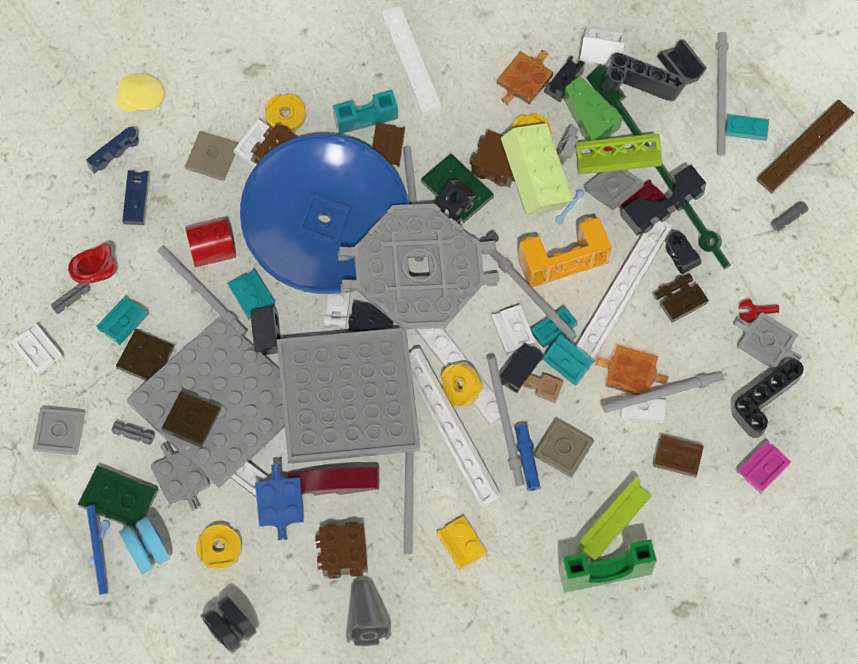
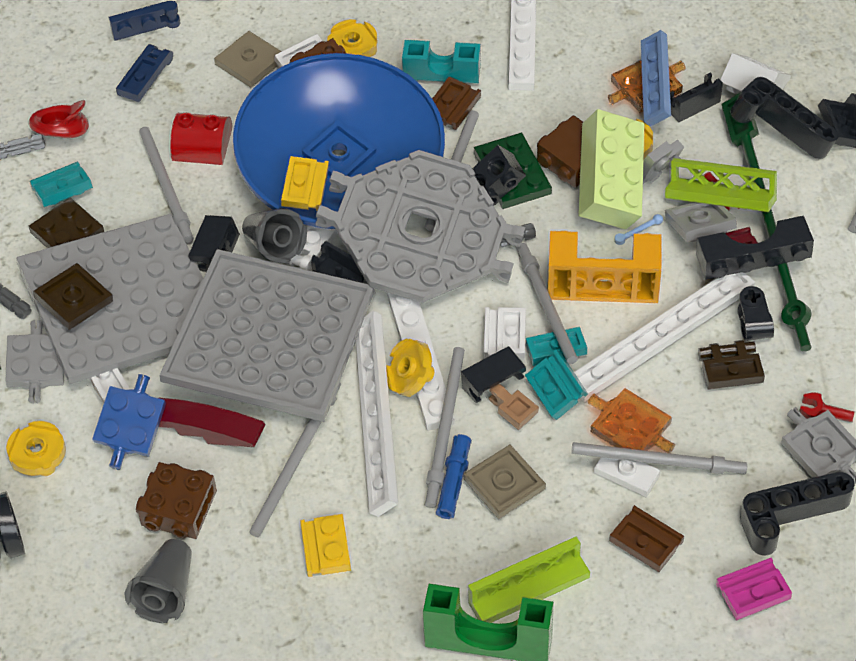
camera: 25 degrees right, 15 degrees down
teal plate [227,269,275,320] -> none
bright green wedge [564,76,623,153] -> none
none -> dark grey cone [242,208,307,263]
none -> yellow plate [281,156,329,211]
none -> medium blue plate [641,30,671,127]

